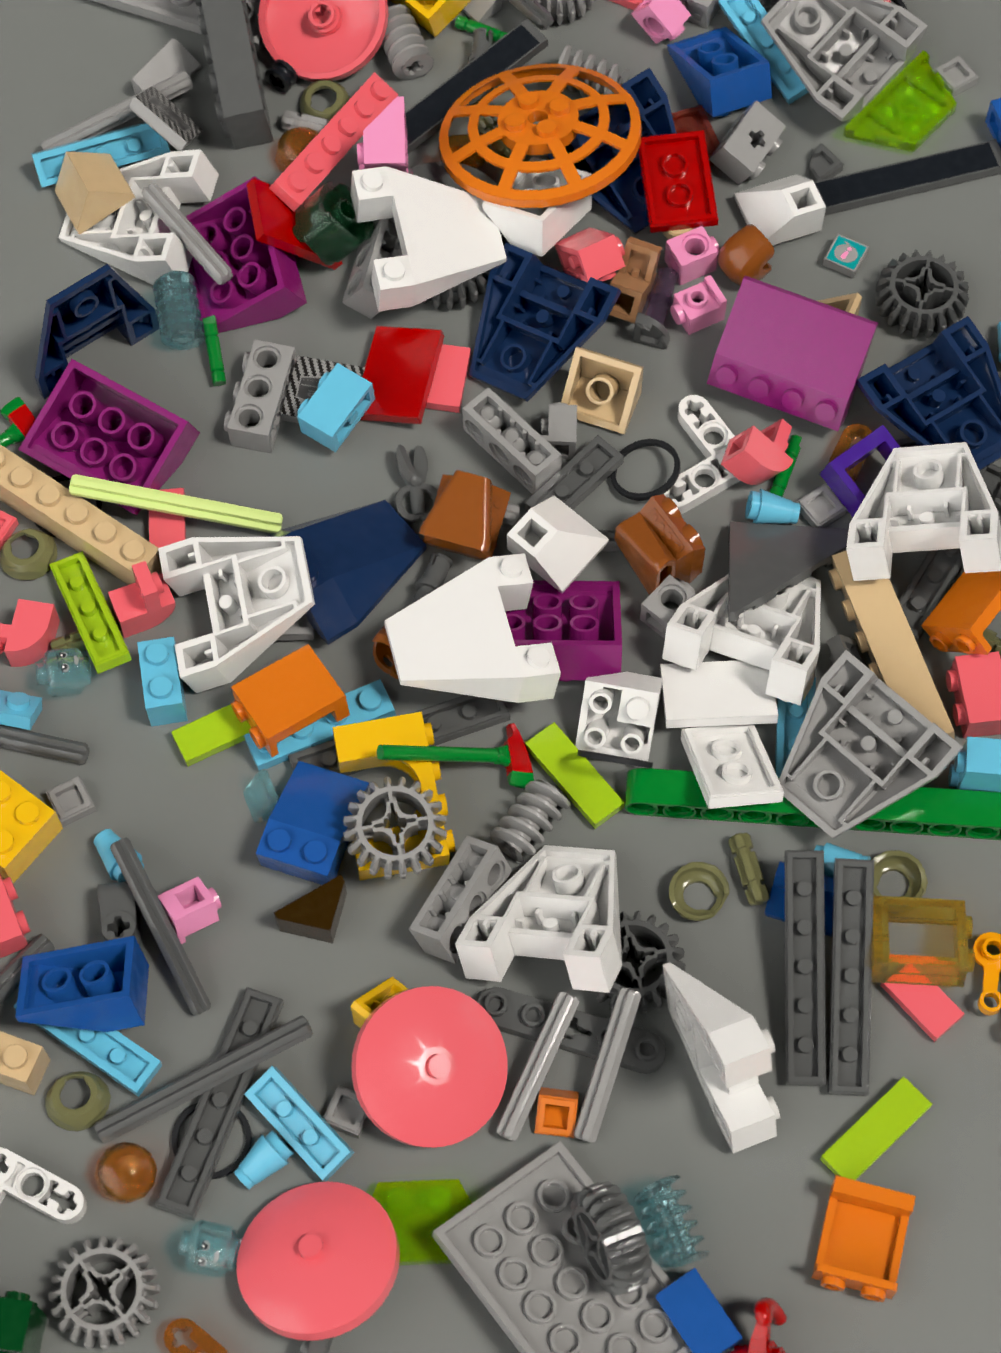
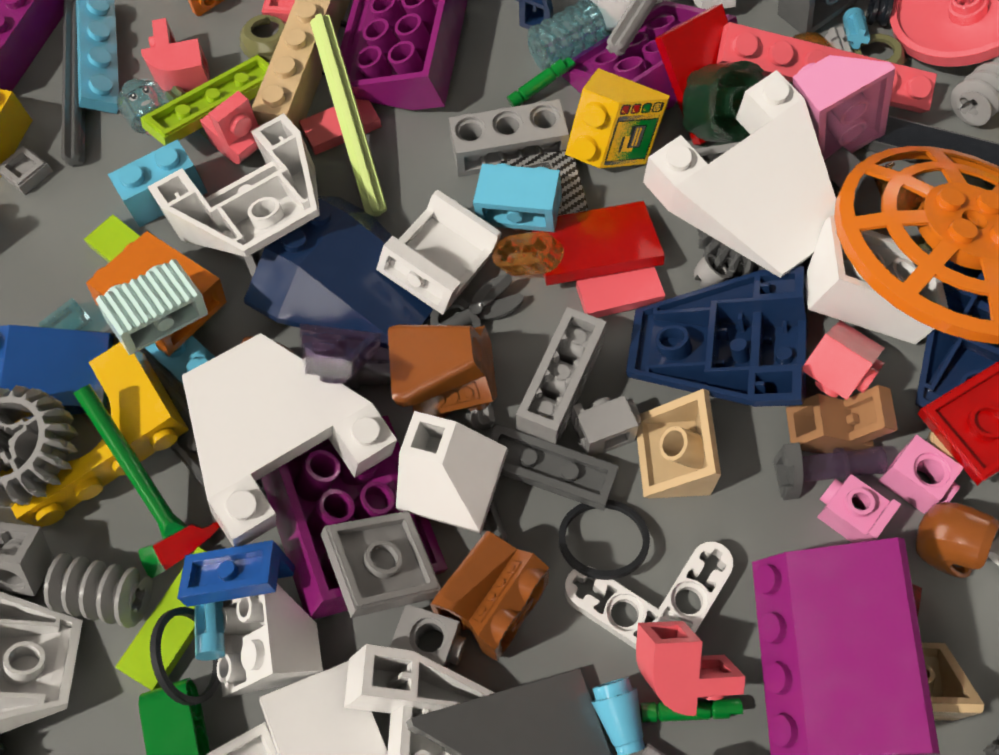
camera: 70 degrees right, 0 degrees up
none -> light aqua brick [96,259,208,356]
none -> blue panel [177,540,295,607]
none -> medium azure piece [194,601,225,661]
none -> clear purple wing [299,324,381,384]
none -> light grey tile [321,511,441,618]
none -> white panel [376,190,501,315]
none -> clear orange beam [492,231,564,276]
none -> yellow slope [565,68,670,168]
none -> light grey hinge [693,254,729,288]
none -> medium azure piece [843,7,870,49]

